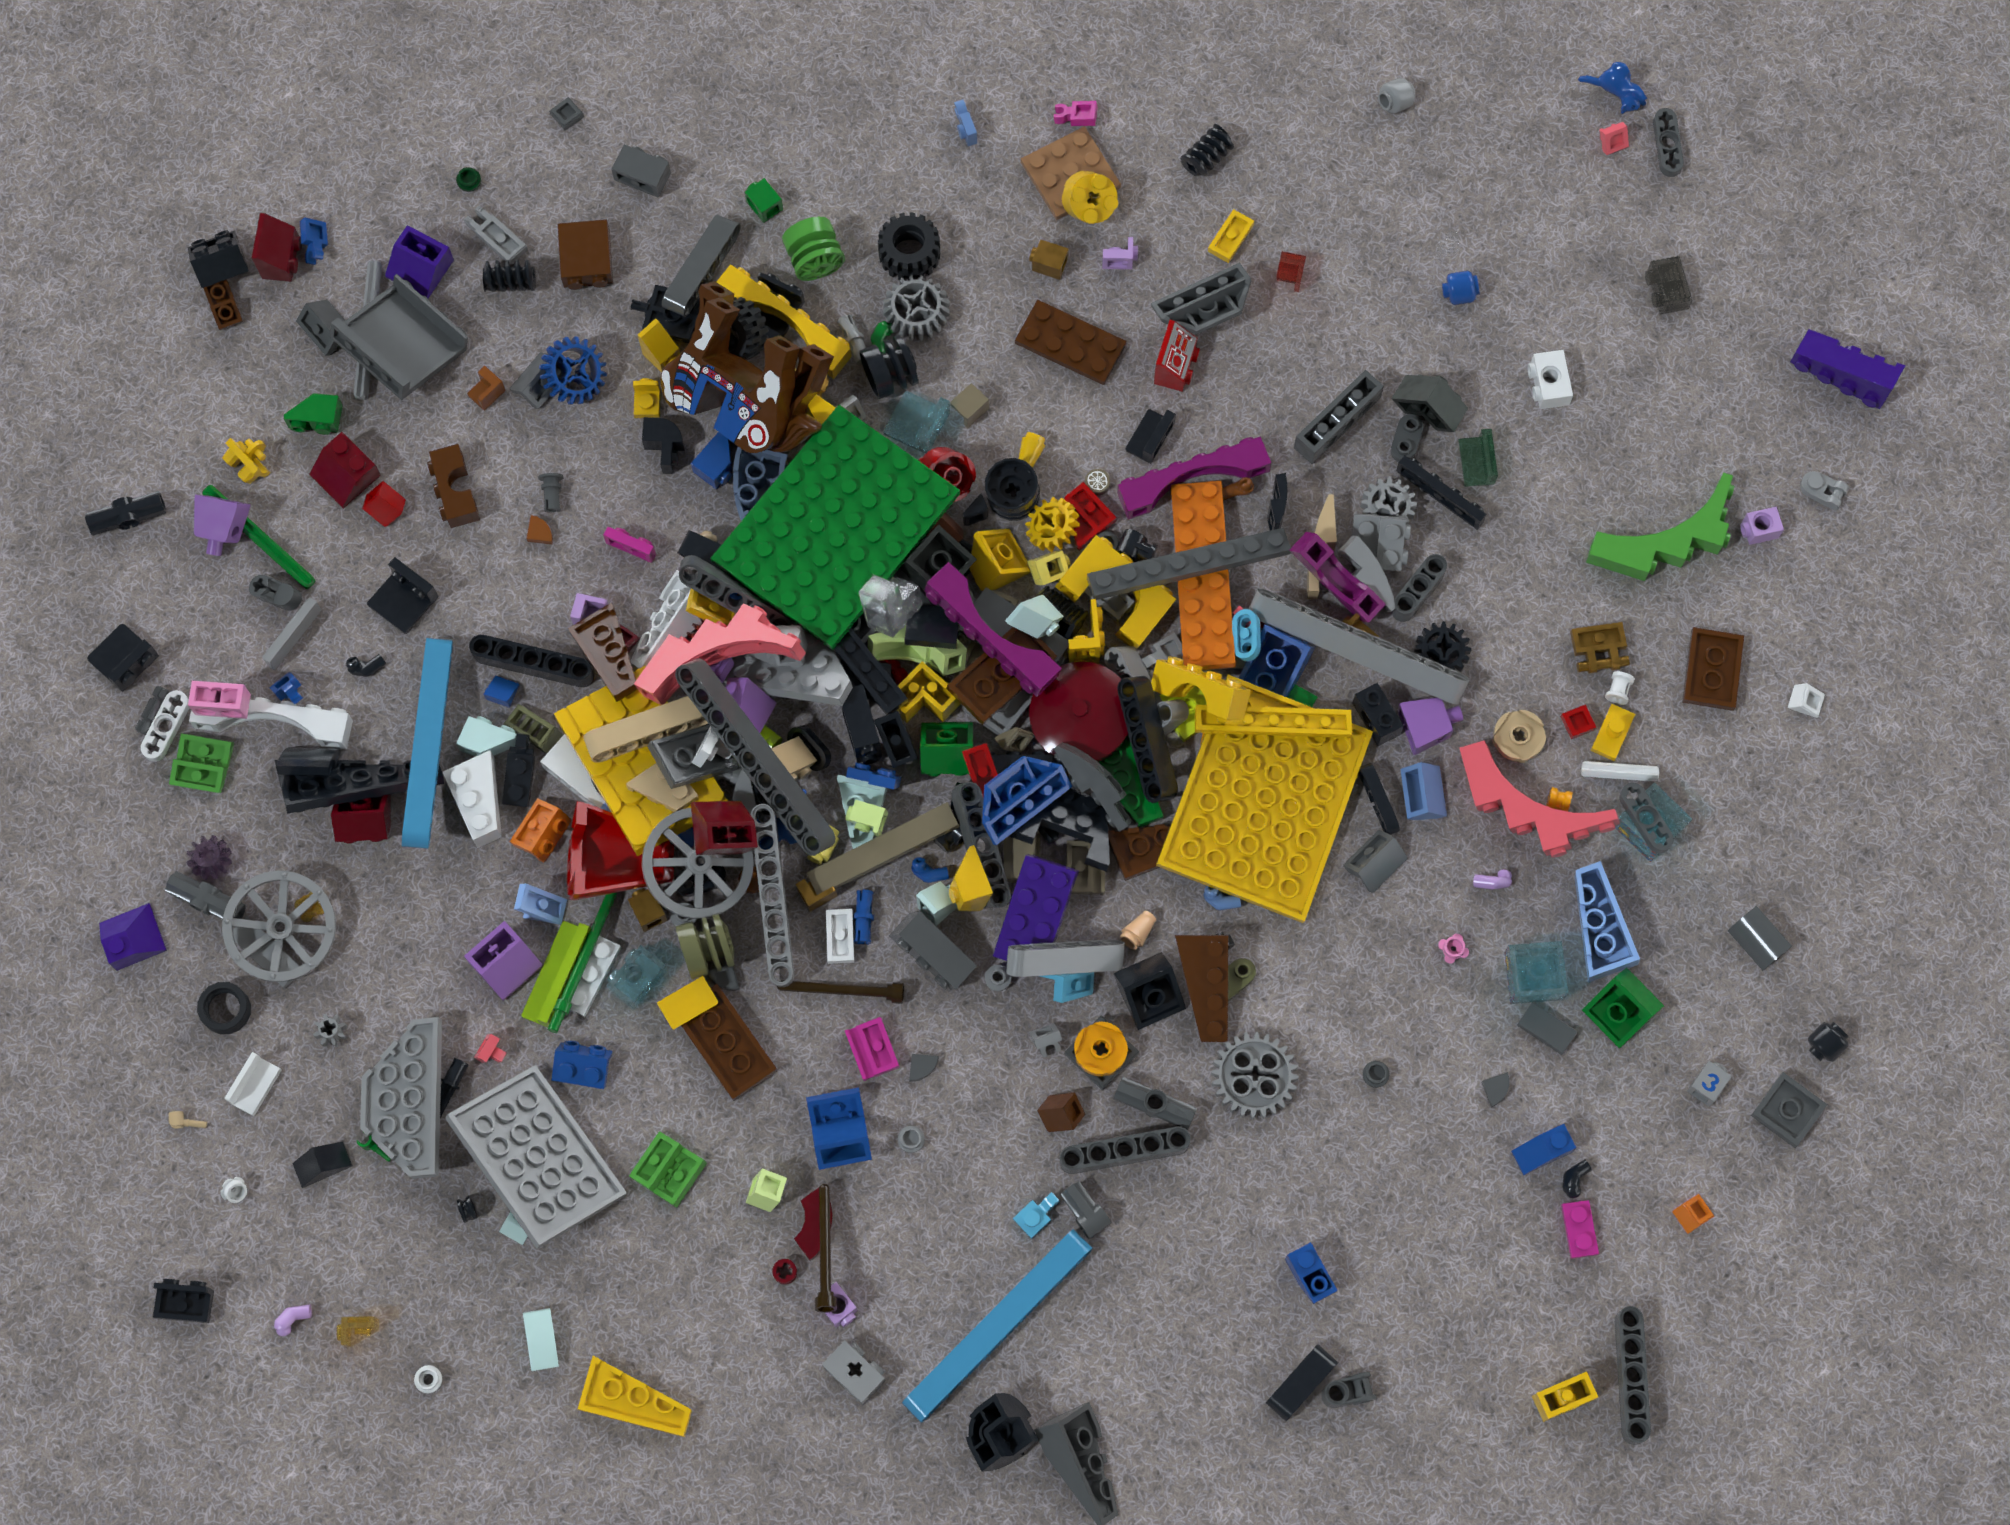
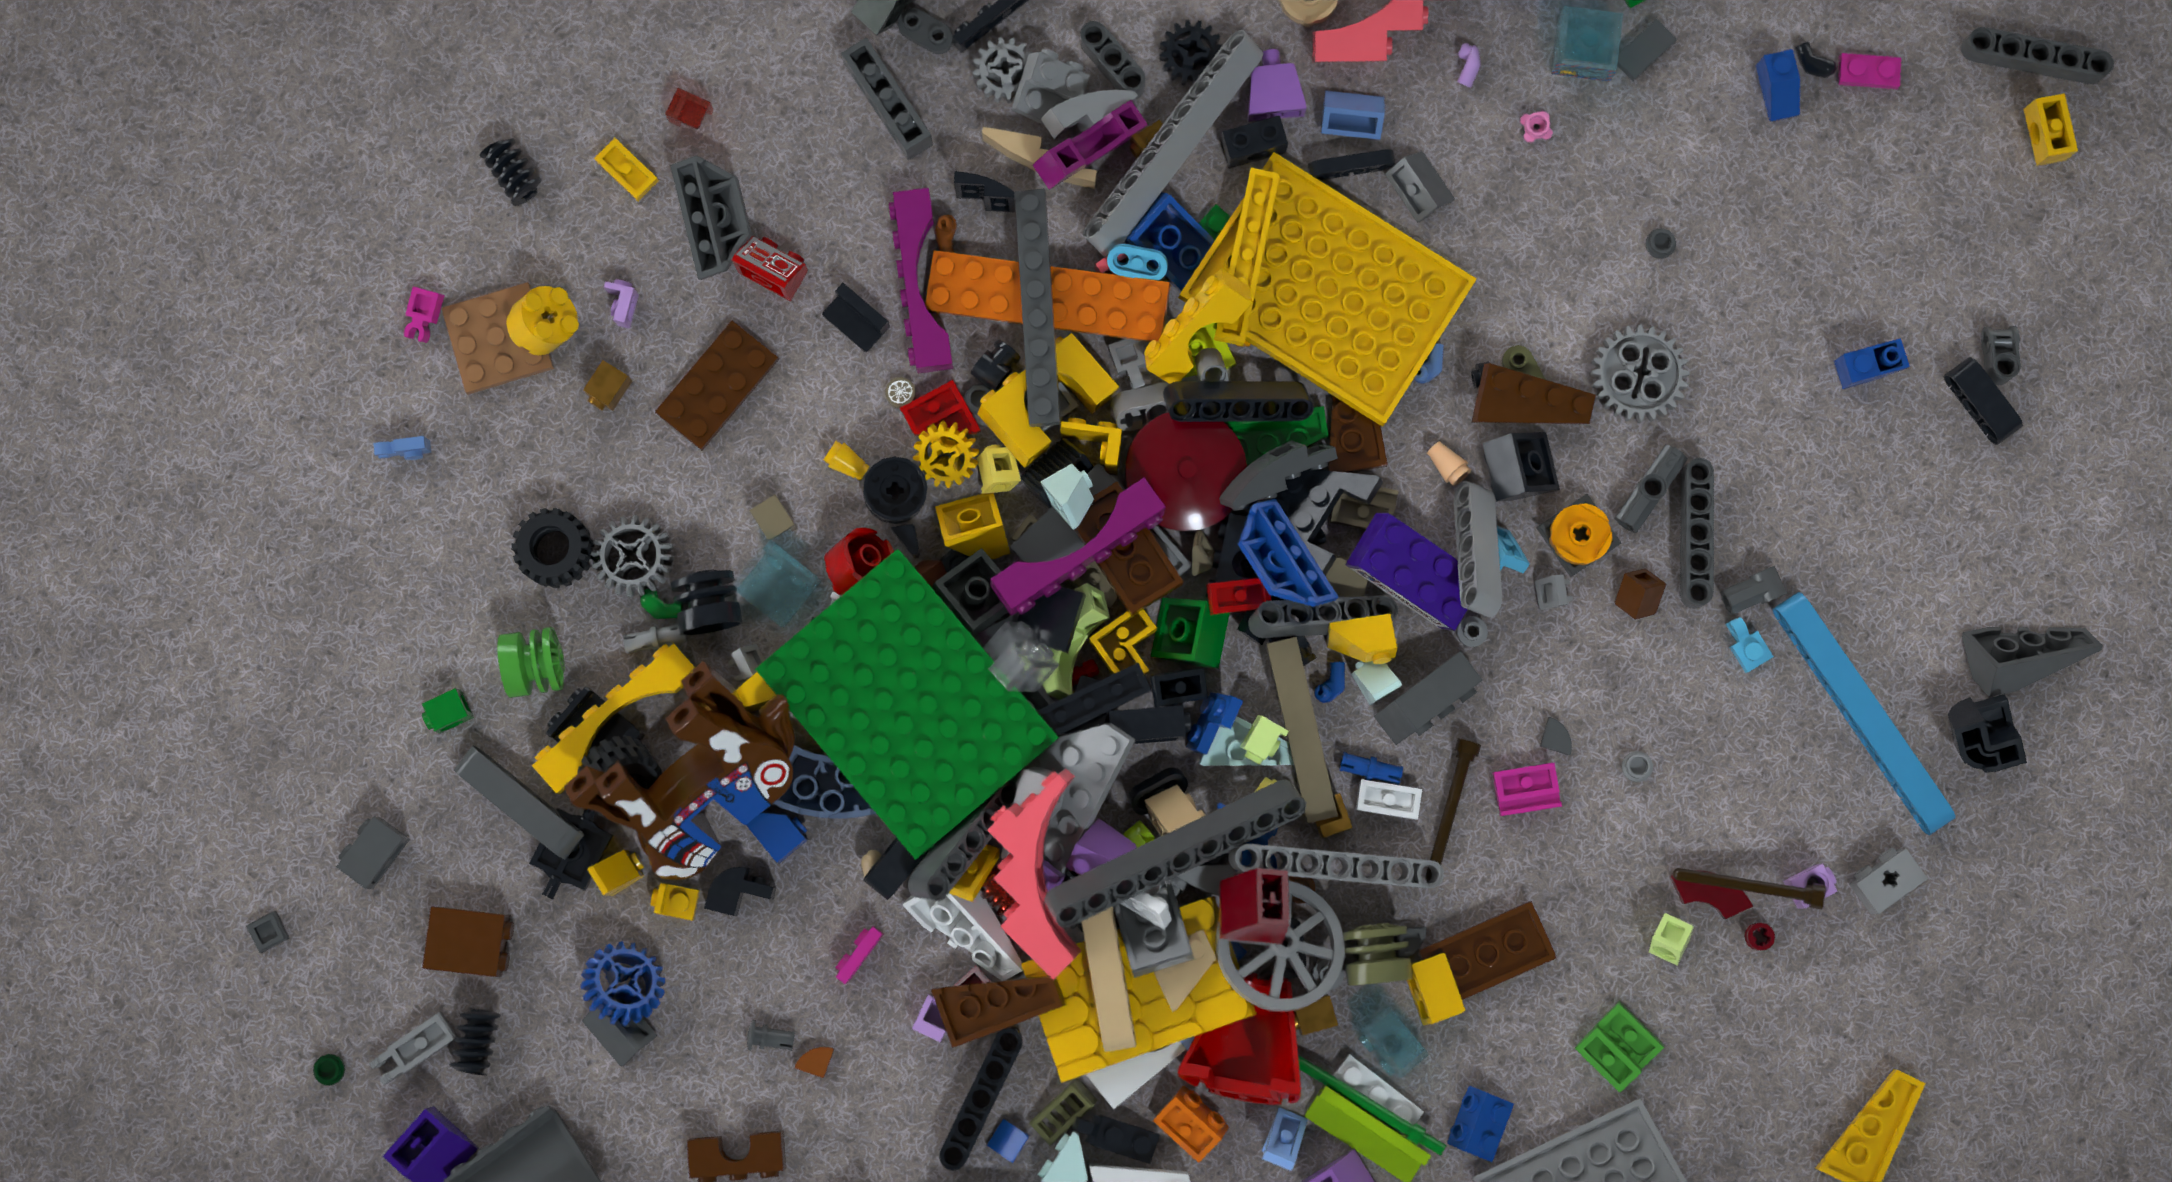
camera: 80 degrees left, 10 degrees up
dark orange panel [467,365,506,411] -> none
blue piece [806,1087,872,1170] -> none
dark grey tile [1481,1072,1509,1107] -> none

